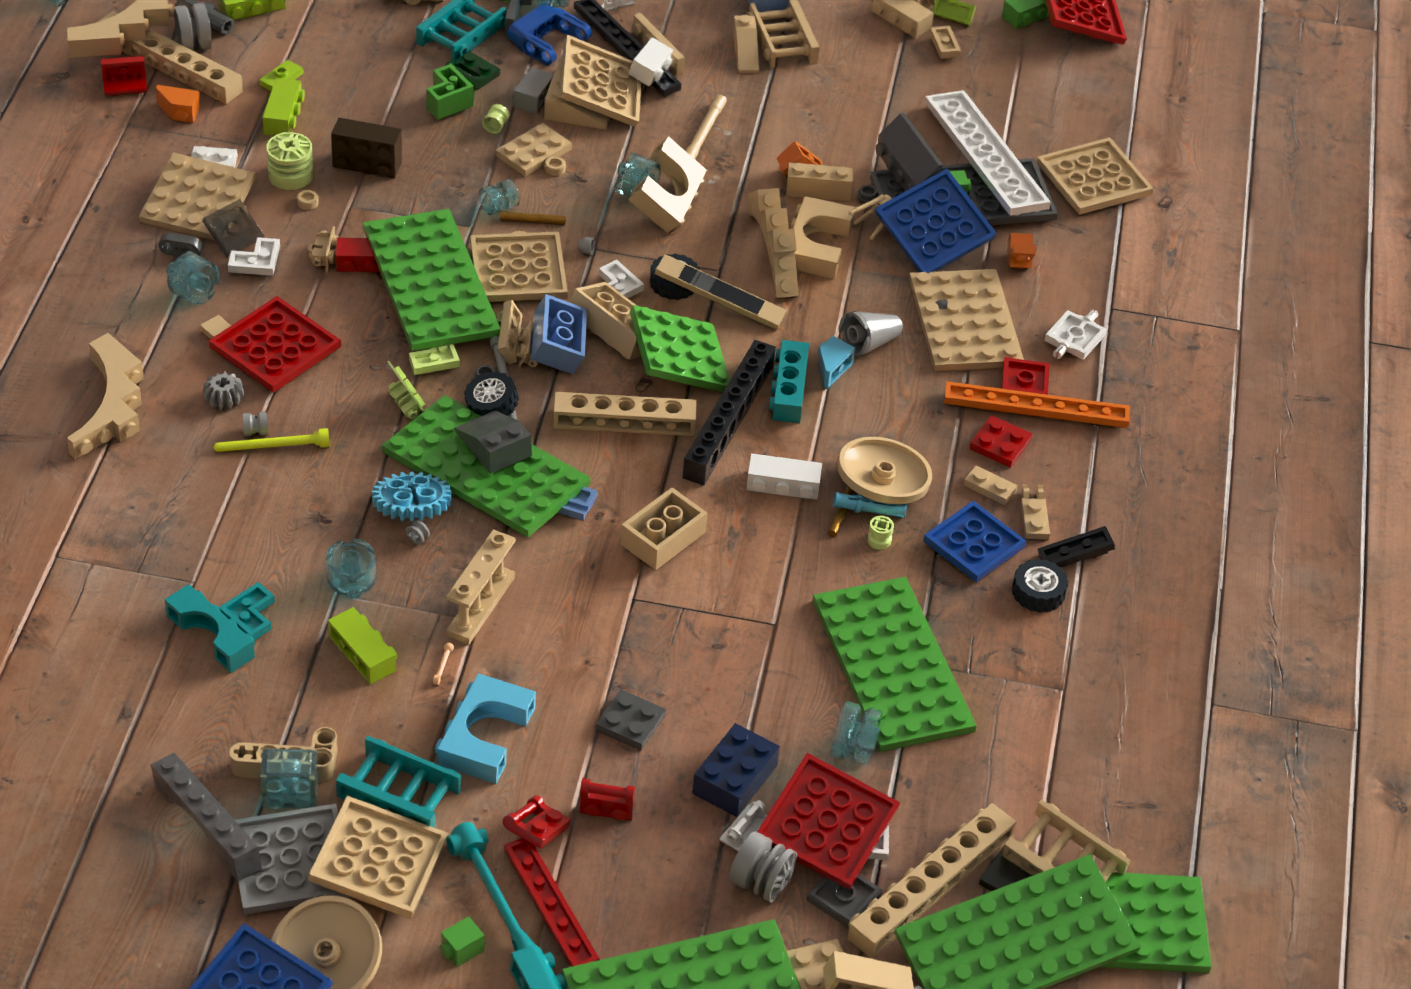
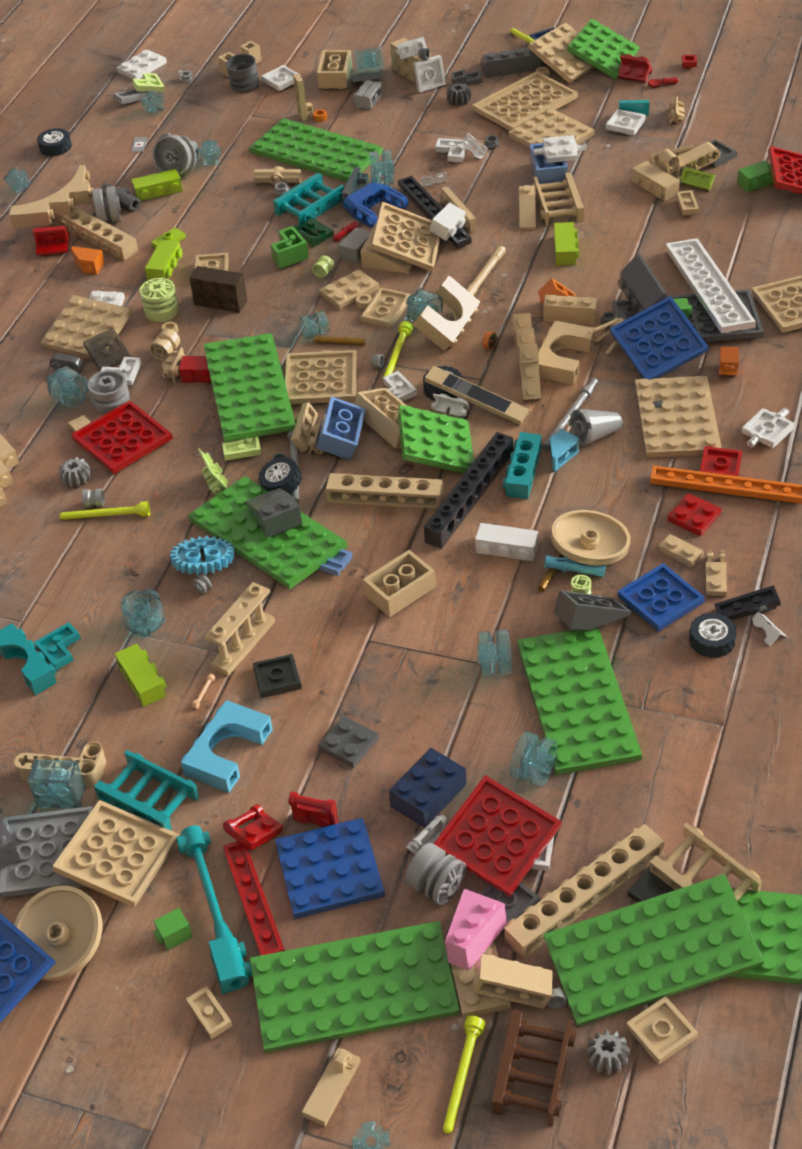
camera: 15 degrees right, 0 degrees up
none -> light grey wheel [87,370,131,414]
none -> tan wheel [149,329,180,361]
none -> tan plate [195,253,229,271]
none -> pearl dark grey tile [252,654,302,698]
none -> light grey plate [274,182,289,196]
none -> blue plate [275,818,385,919]
none -> red piece [333,221,358,242]
none -> tan tile [360,288,411,329]
none -> neon yellow piece [383,321,413,377]
none -> white hinge [431,394,470,418]
none -> bright pink wedge [445,889,507,971]
none -> clear light blue wheel [477,629,512,677]
none -> tile [482,331,497,350]
none -> light grey bar [542,378,598,450]
none -> lime brick [554,222,579,266]
none -> dark grey slope [554,590,631,632]
none -> white piece [752,612,787,646]

